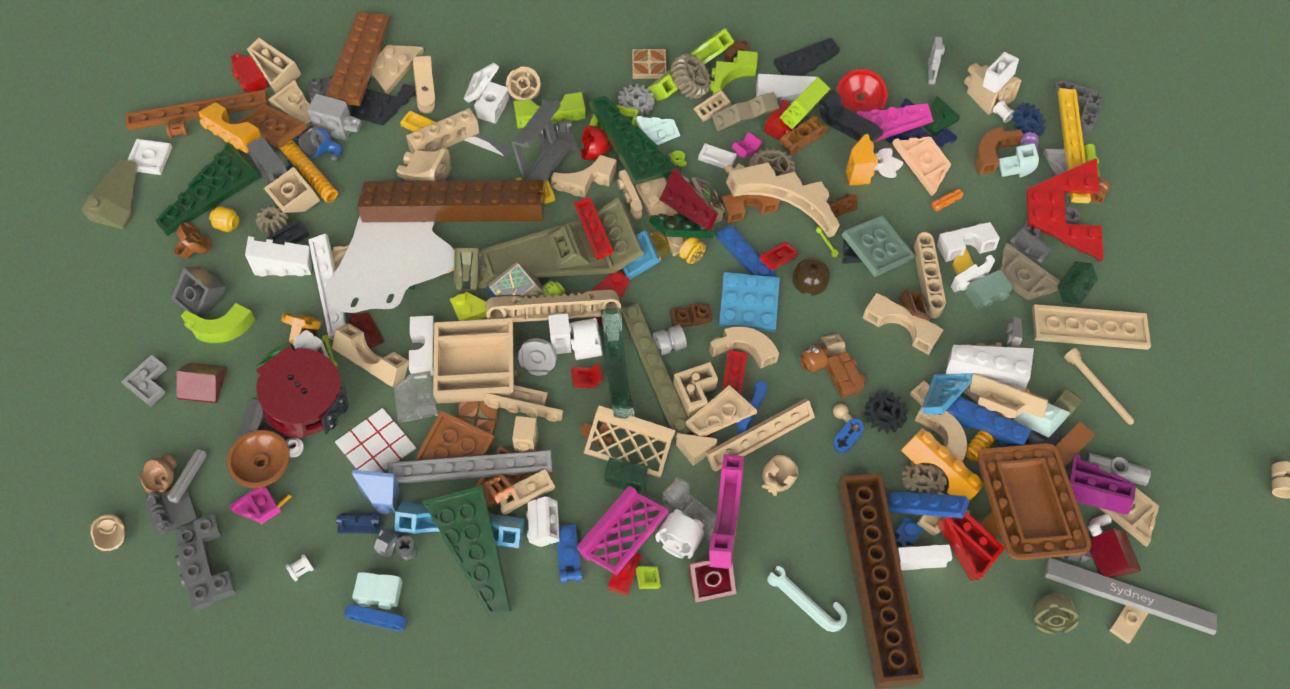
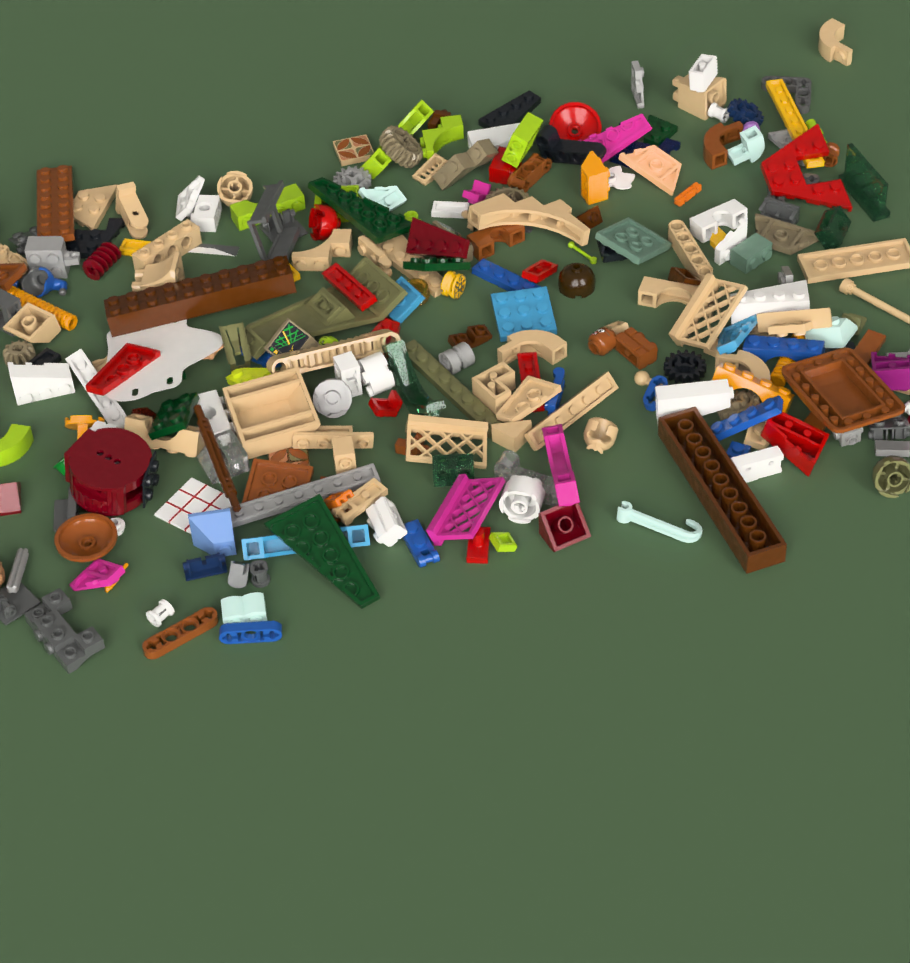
camera: 10 degrees left, 15 degrees down
none -> dark red piece [82,242,122,280]
none -> red wing [85,343,161,396]
none -> dark orange beam [142,607,219,659]
none -> dark green plate [148,392,200,440]
none -> reddish brown axle [193,405,241,512]
none -> white slope [655,379,734,424]
none -> tan fence [668,273,748,350]
none -> tan arch [818,18,853,66]
none -> clear green fence [838,143,890,222]

